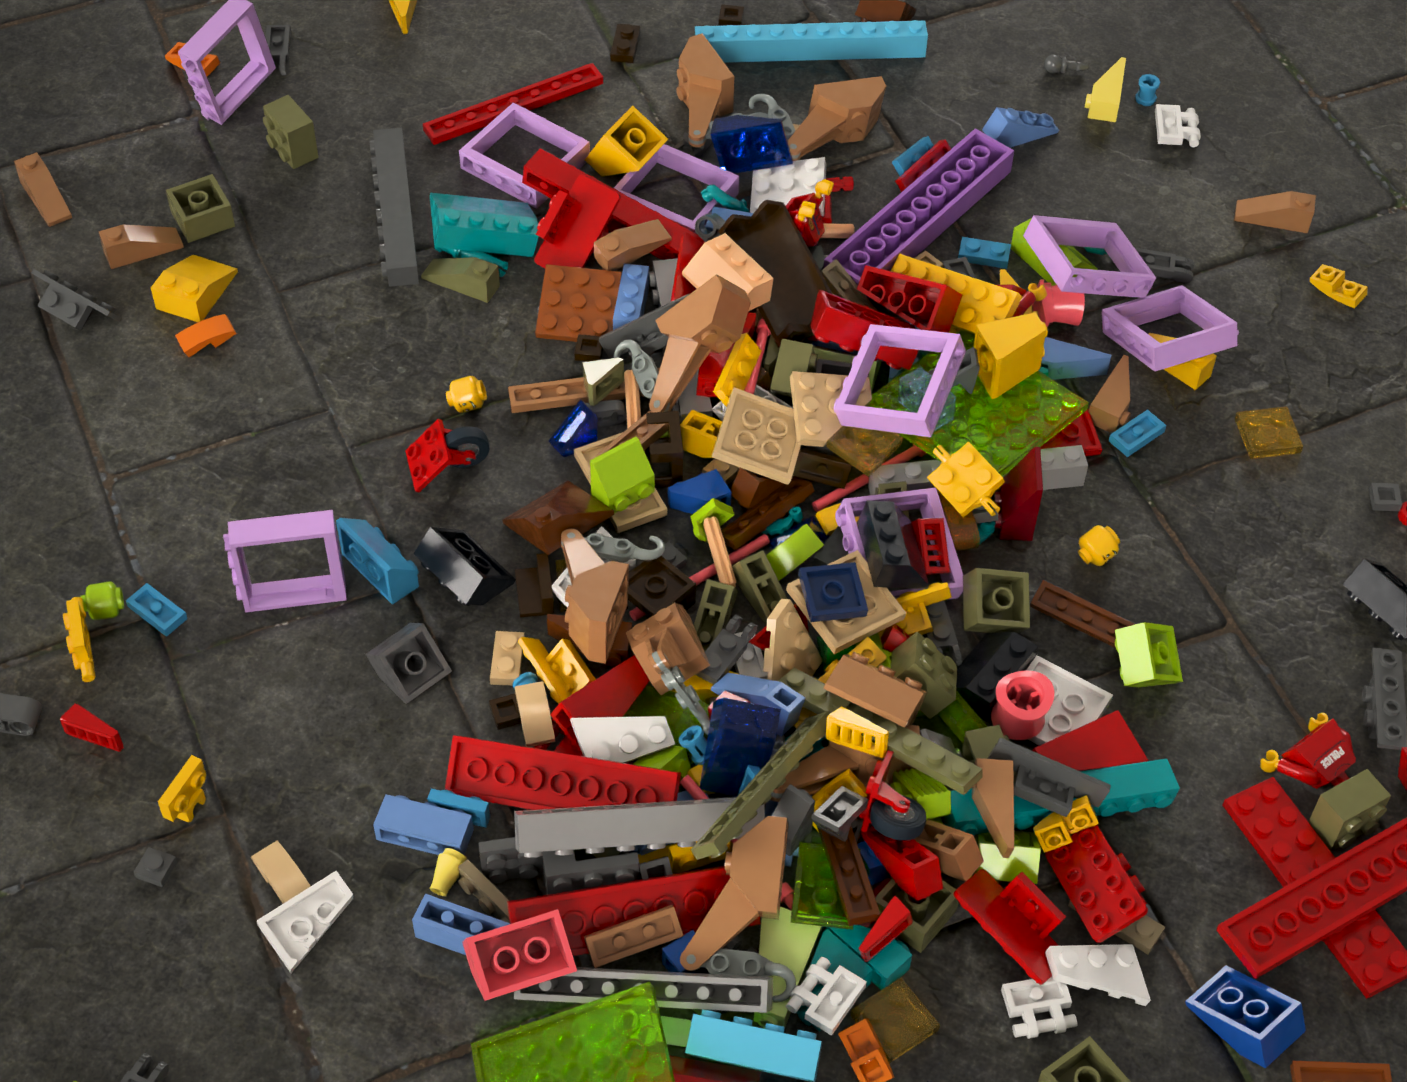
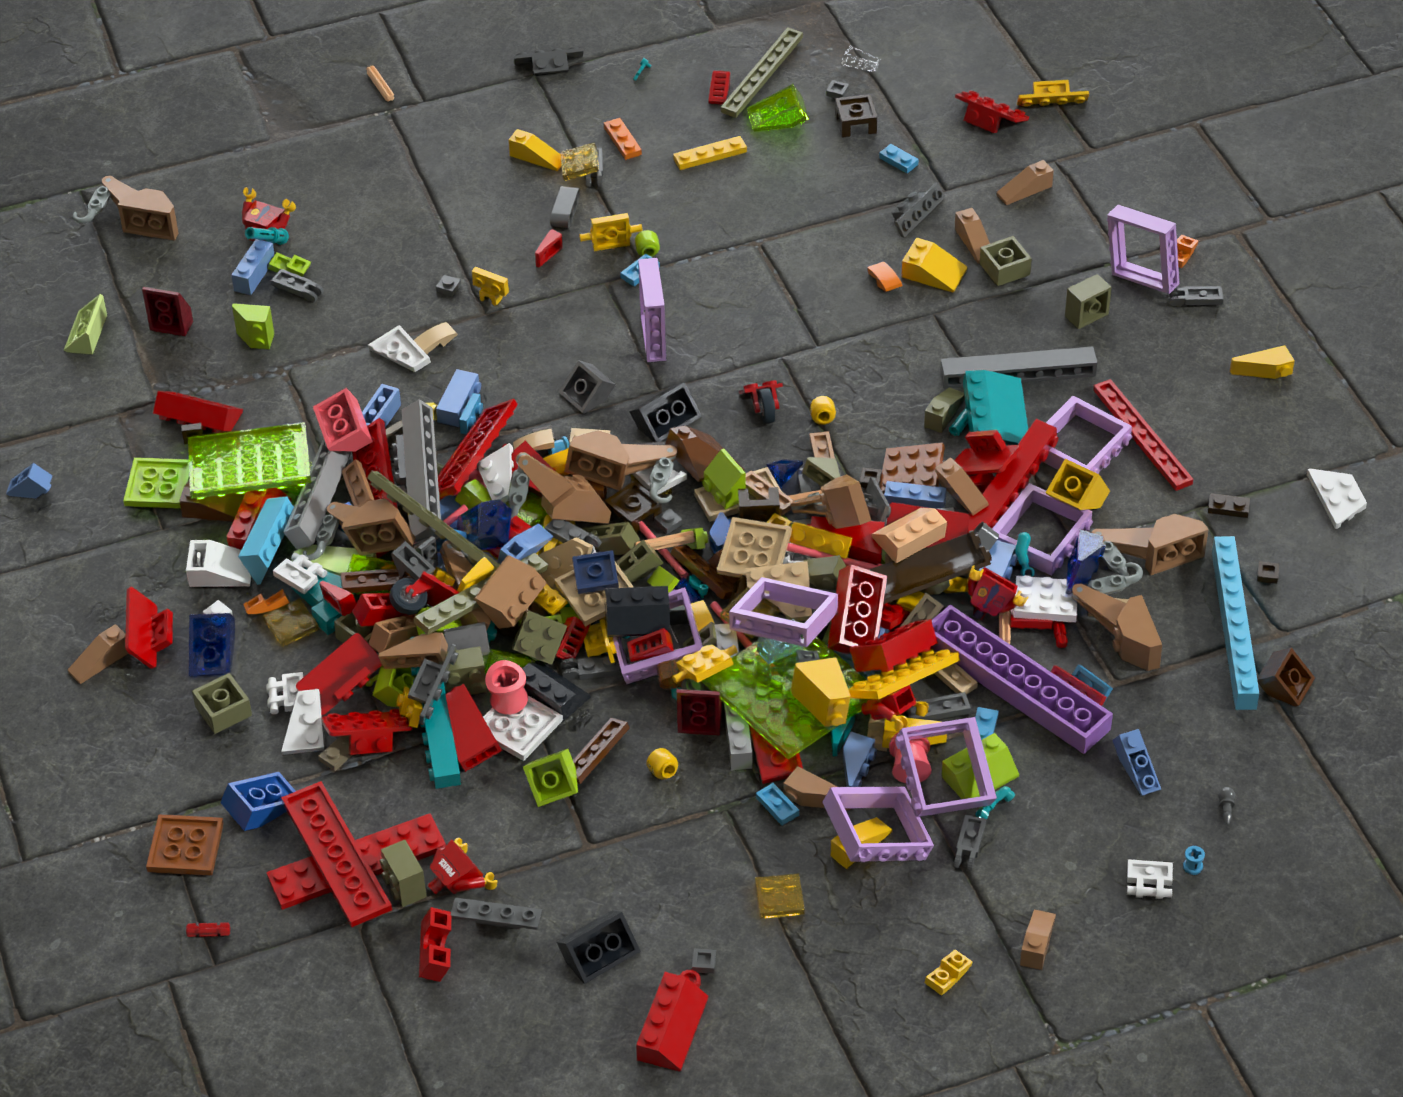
camera: 95 degrees right, 5 degrees down
dark azure slope [336,518,419,605] -> none
olive brick [963,568,1030,634] -> none
light yellow slope [1085,57,1126,122] -> none

